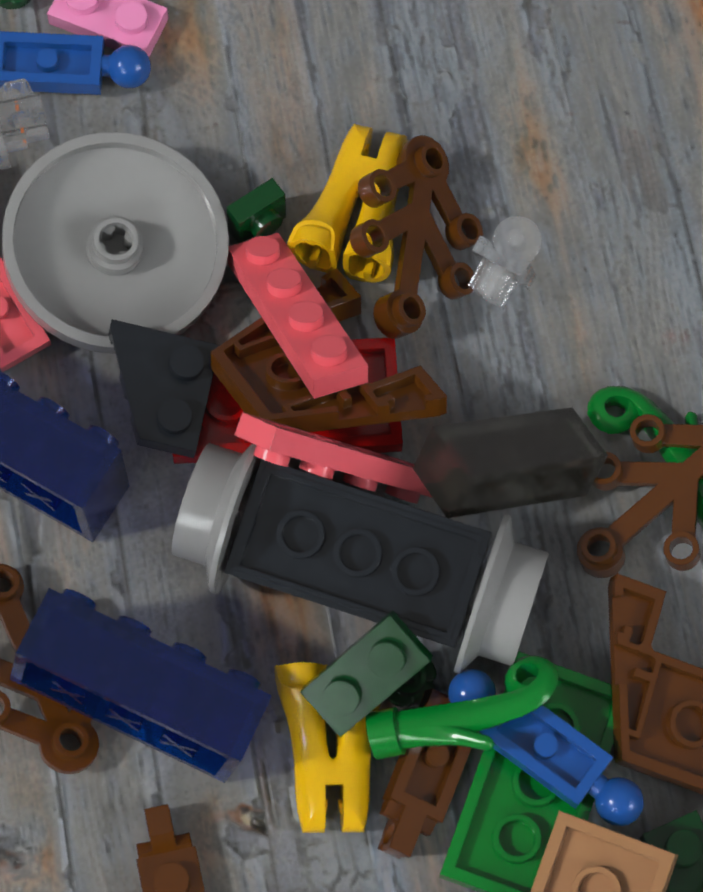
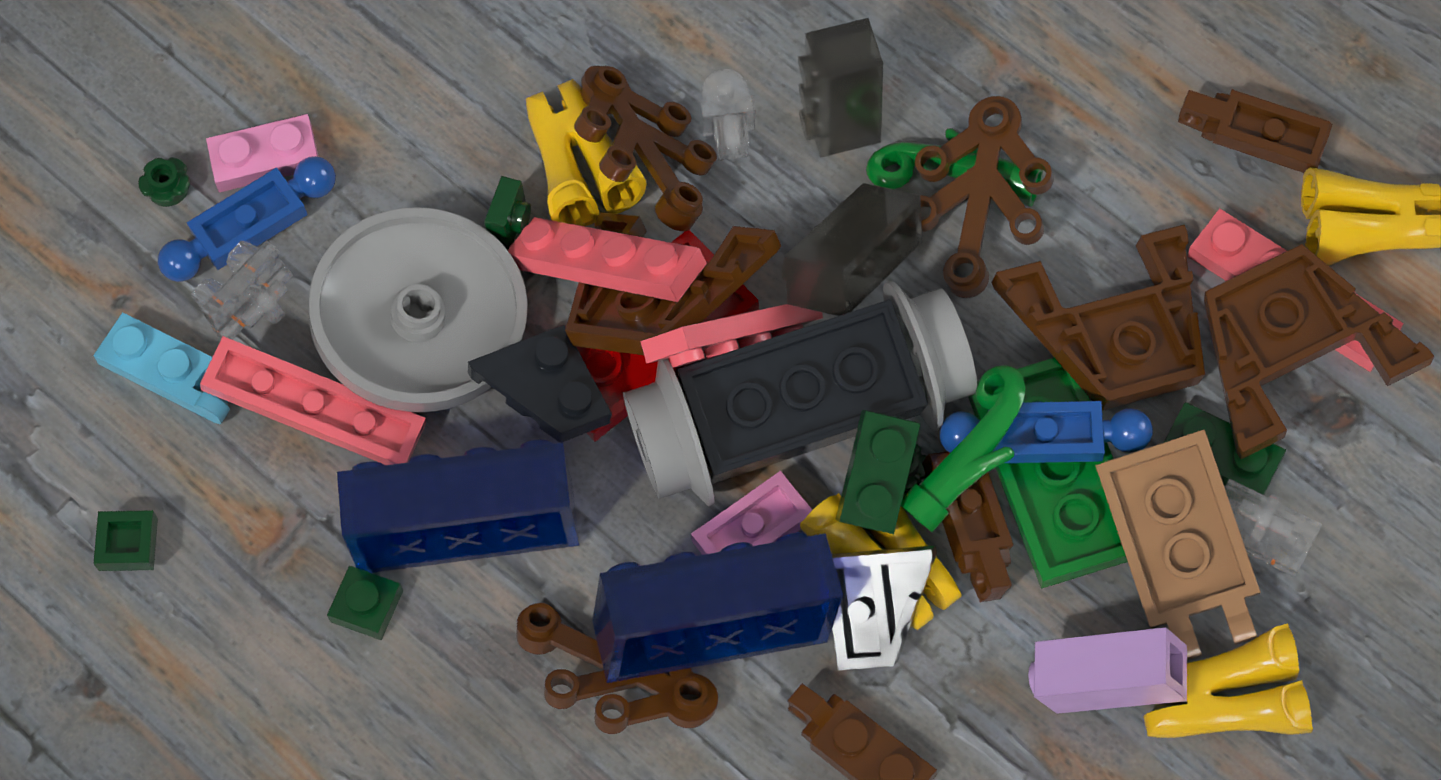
camera: 30 degrees left, 5 degrees down
none -> bright pink plate [691,471,812,583]
none -> clear smoke brick [798,18,883,158]
none -> wing [824,545,937,670]

